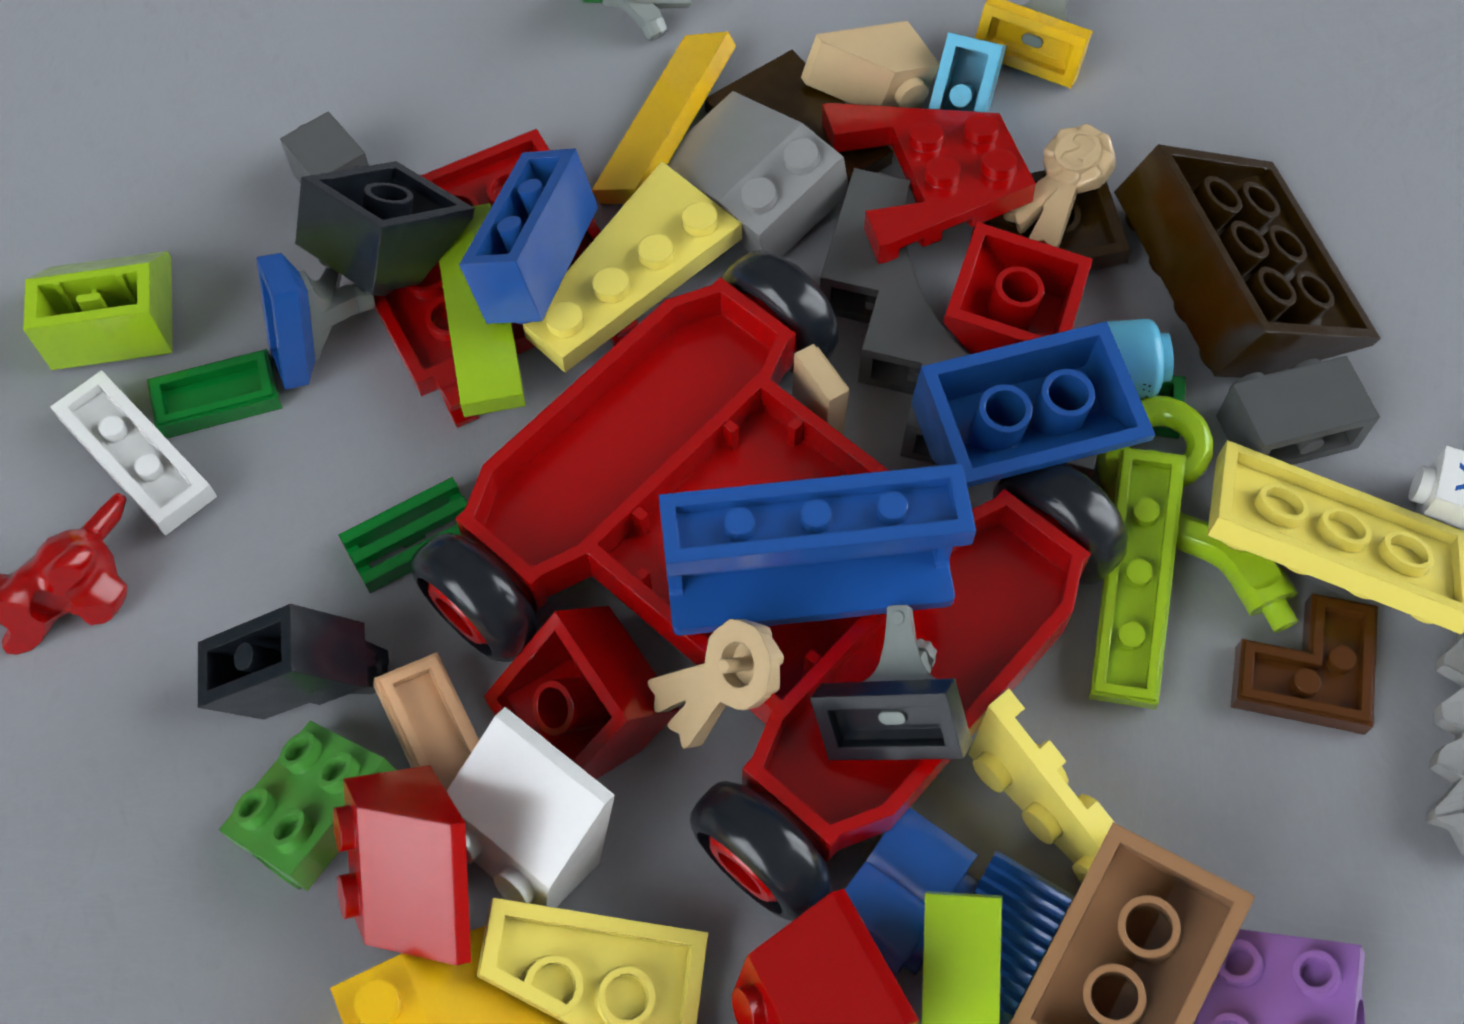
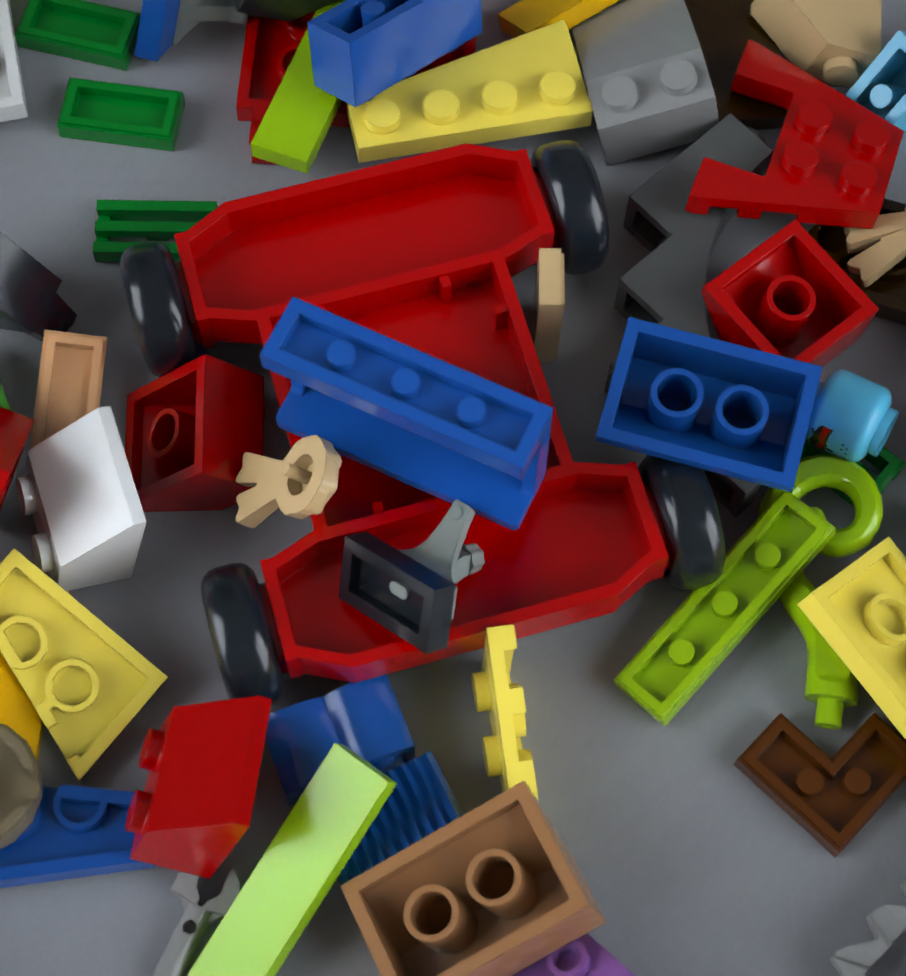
camera: 30 degrees right, 5 degrees up
none -> green tile [57,77,185,152]

